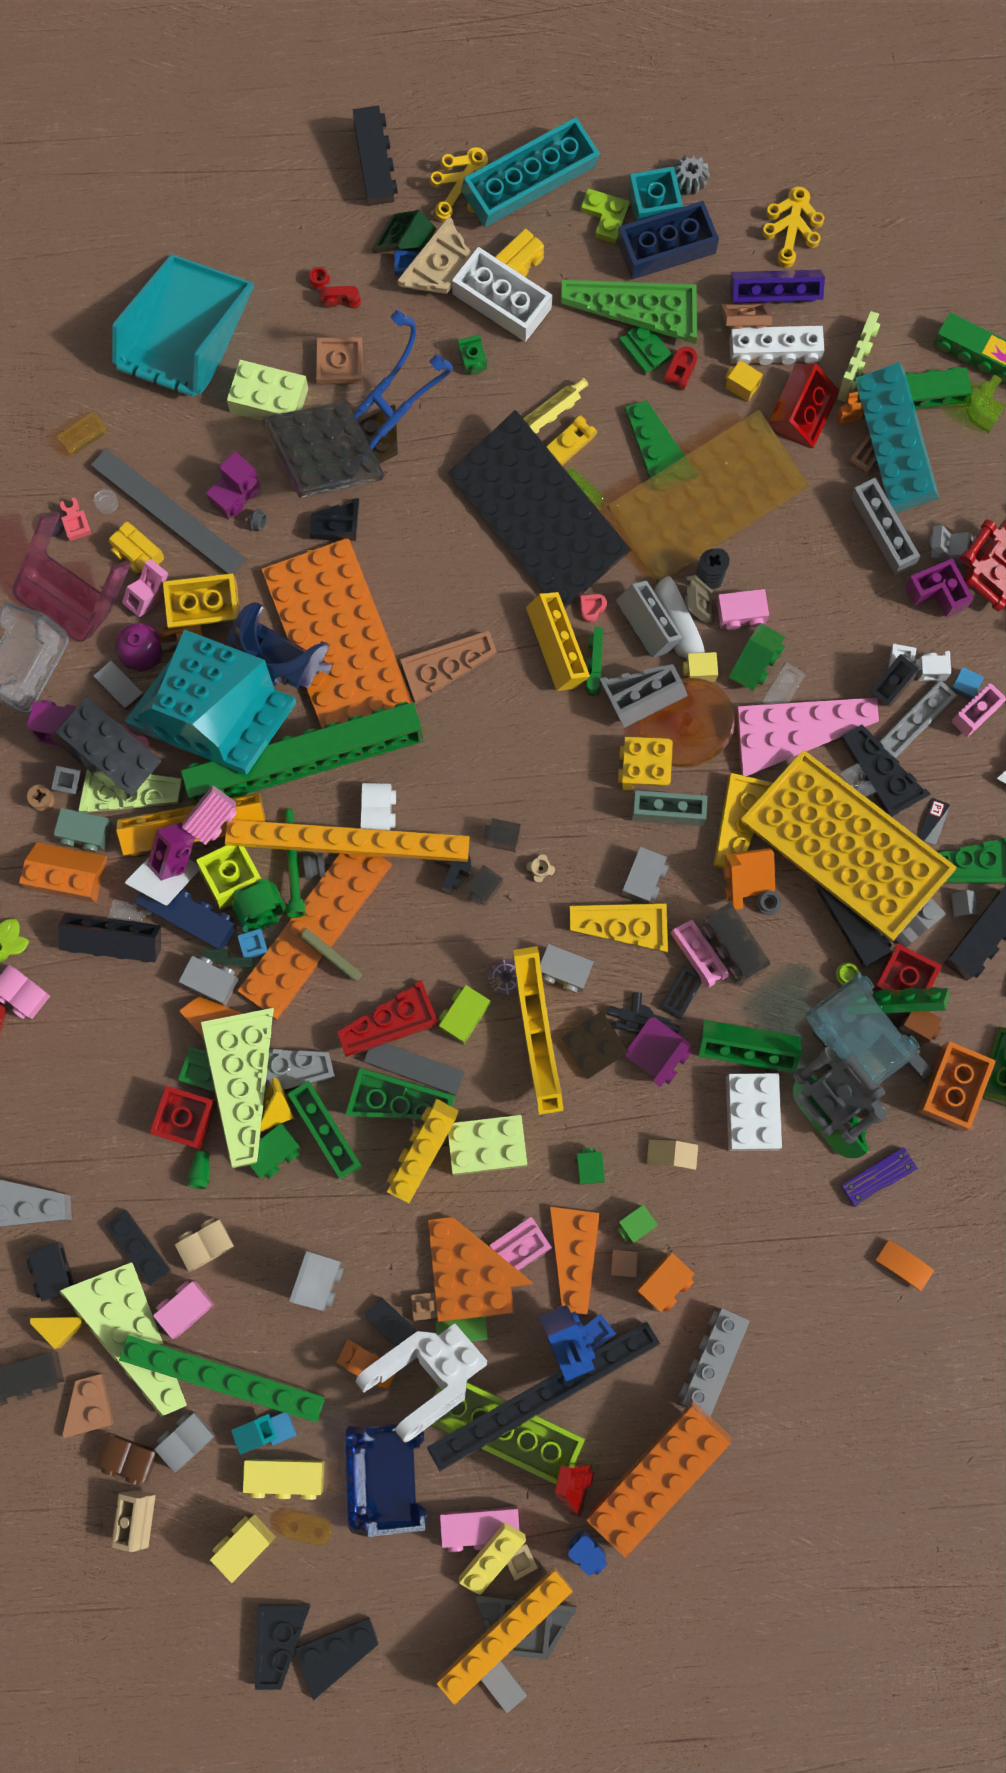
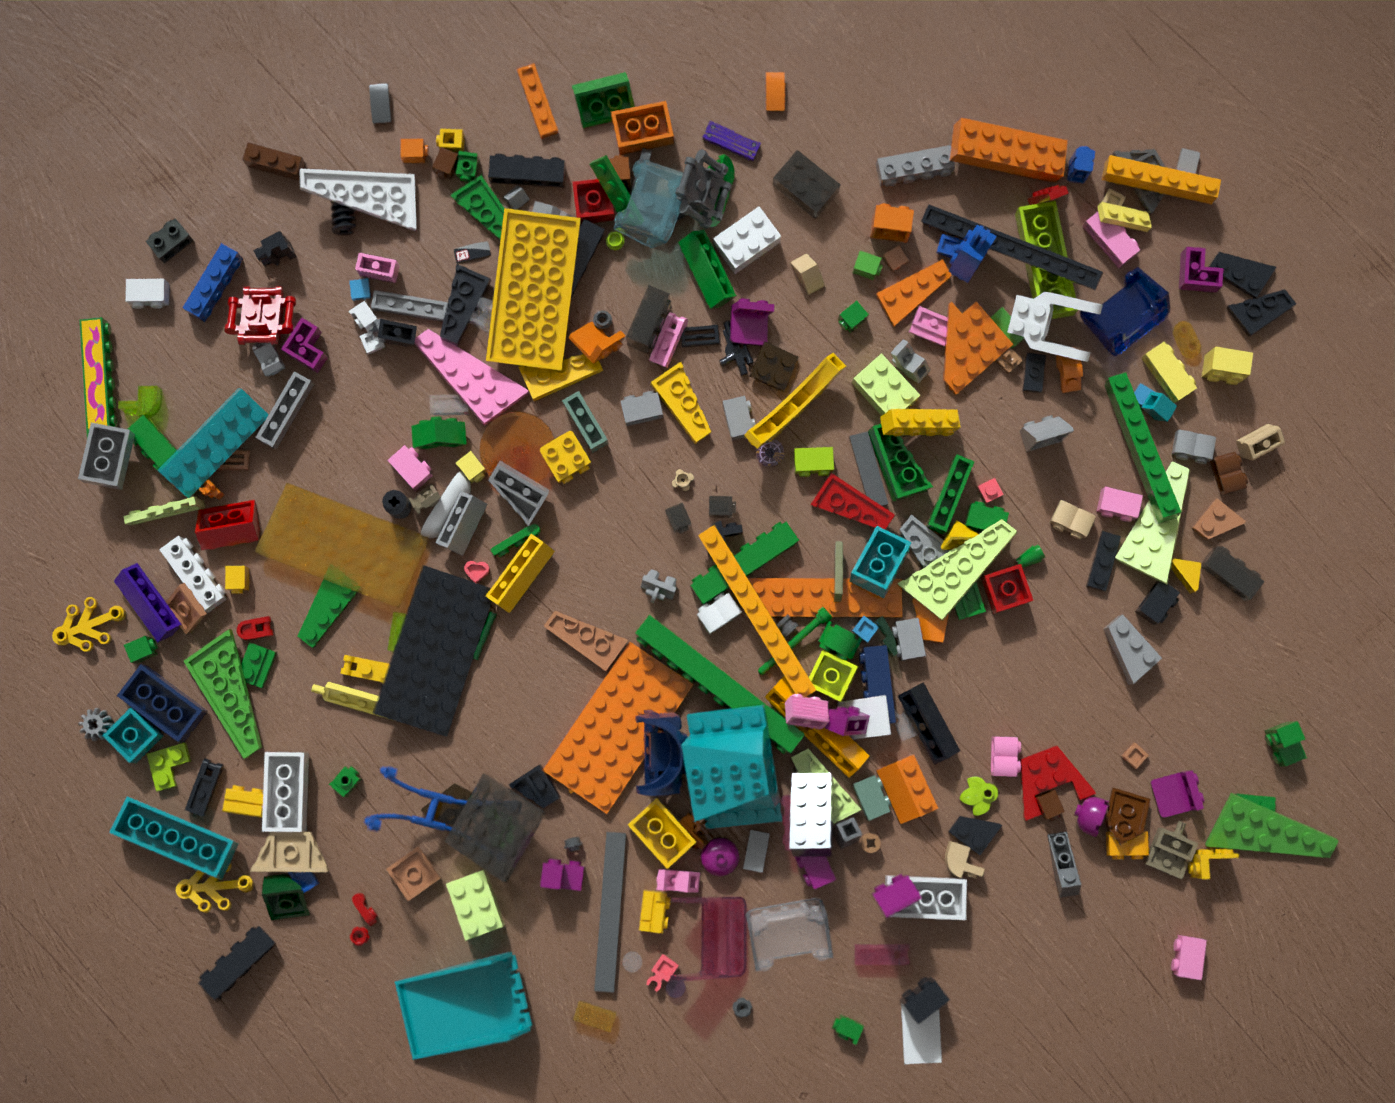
camera: 125 degrees left, 5 degrees up
none -> light grey brick [78,423,135,490]
none -> green brick [124,636,158,664]
none -> black plate [185,758,224,816]
none -> dark green piece [473,611,497,660]
none -> light grey hips [640,569,677,603]
none -> green brick [690,521,799,605]
none -> clear smoke brick [772,150,841,219]
none -> teal brick [849,526,912,598]
none -> light grey brick [891,339,931,383]
none -> coral plate [977,478,1004,504]
none -> magenta brick [1179,247,1223,293]

